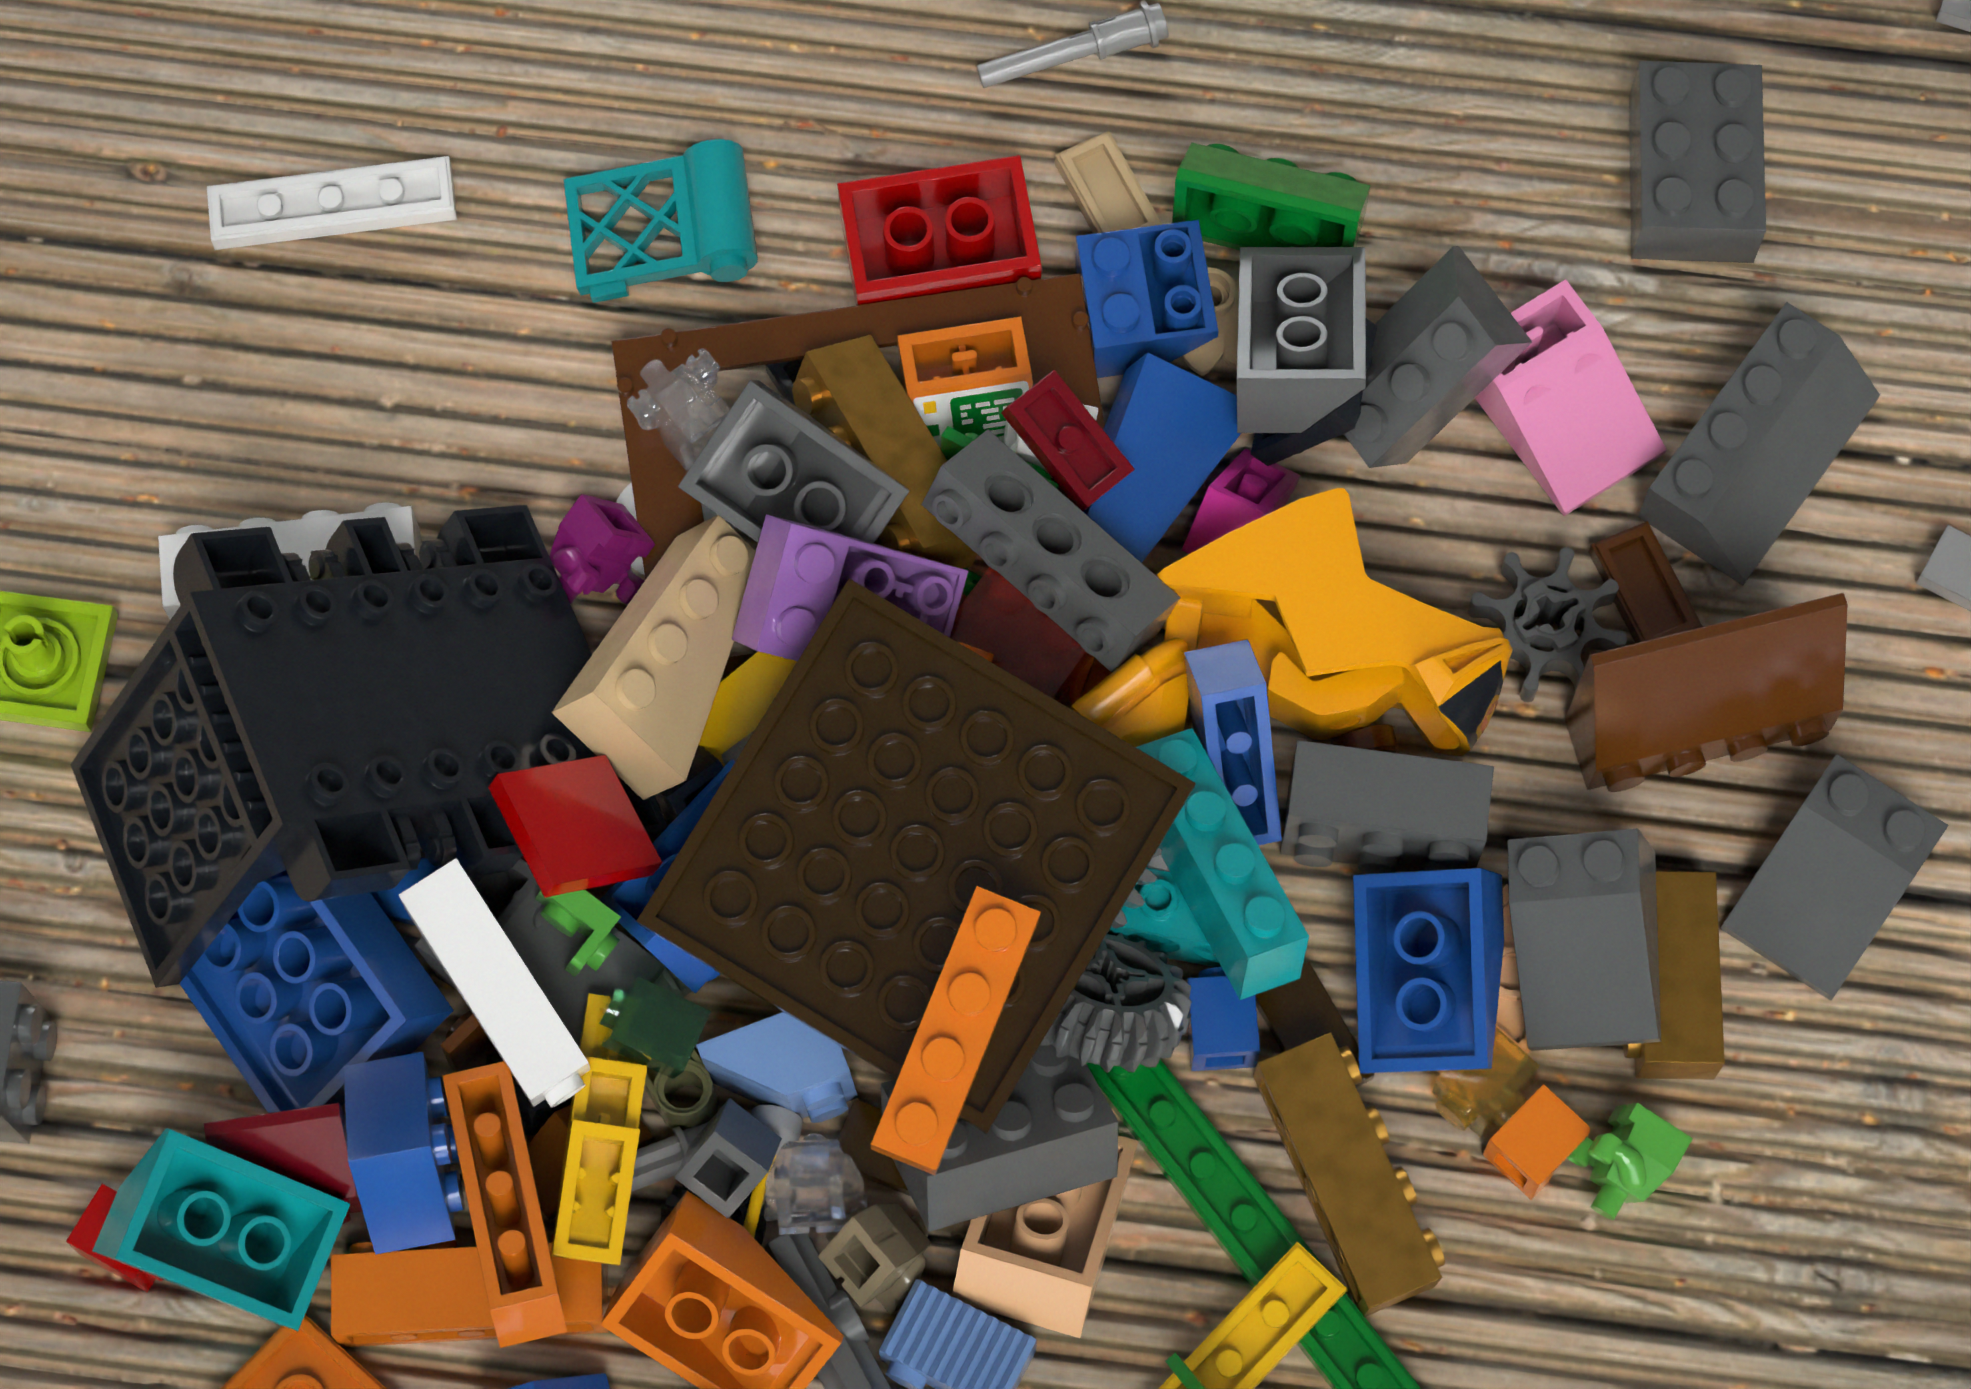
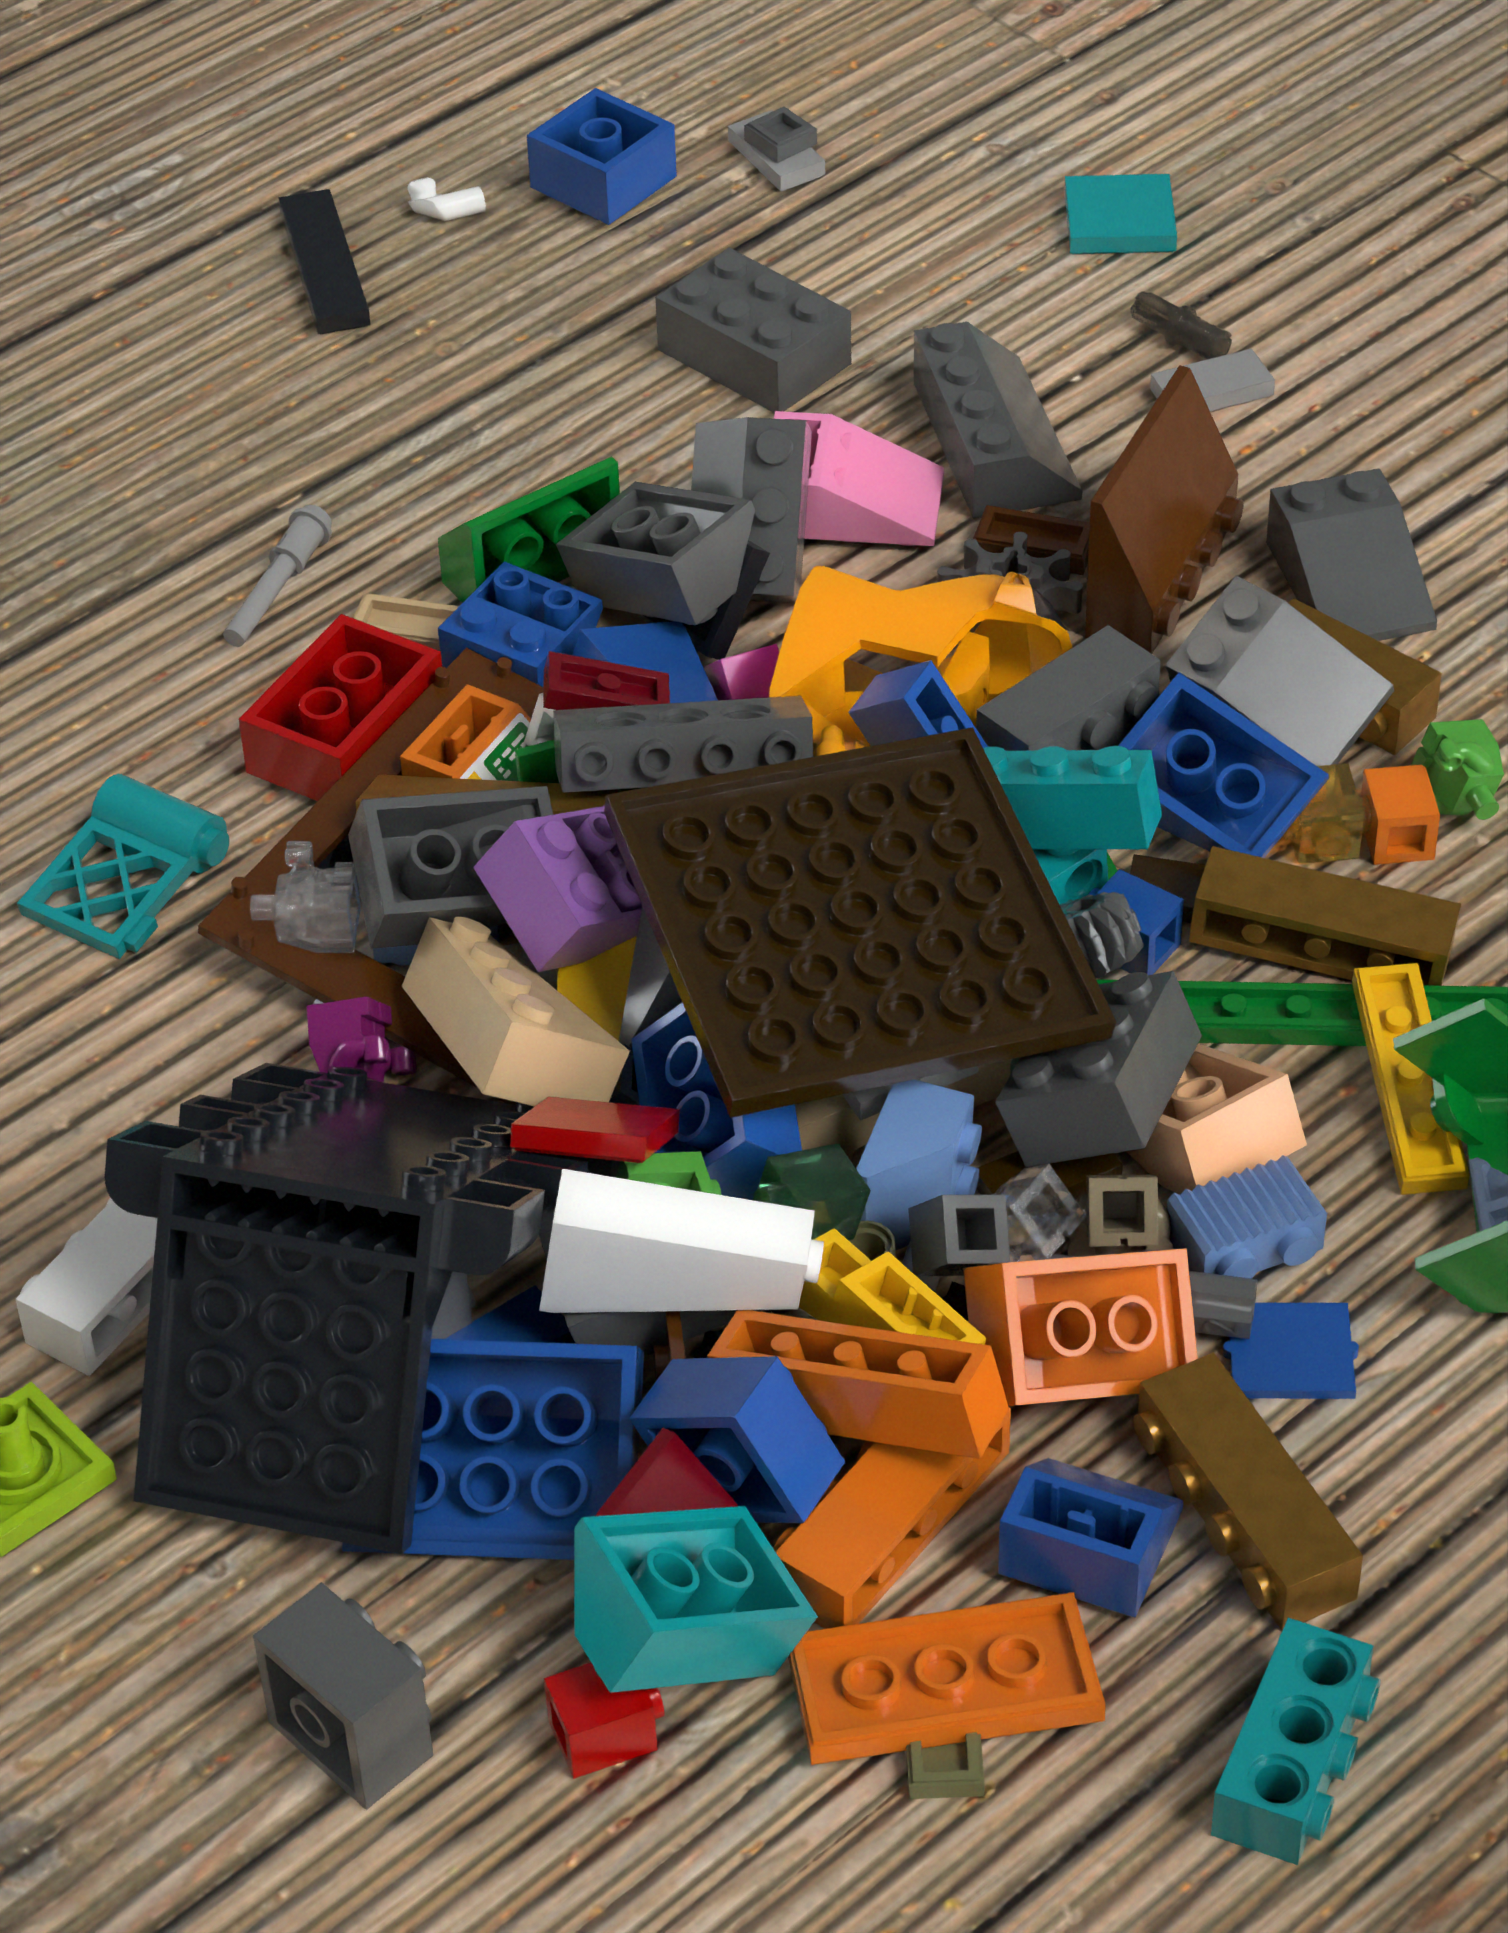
camera: 50 degrees left, 25 degrees down
orange brick [871,886,1041,1175] -> none

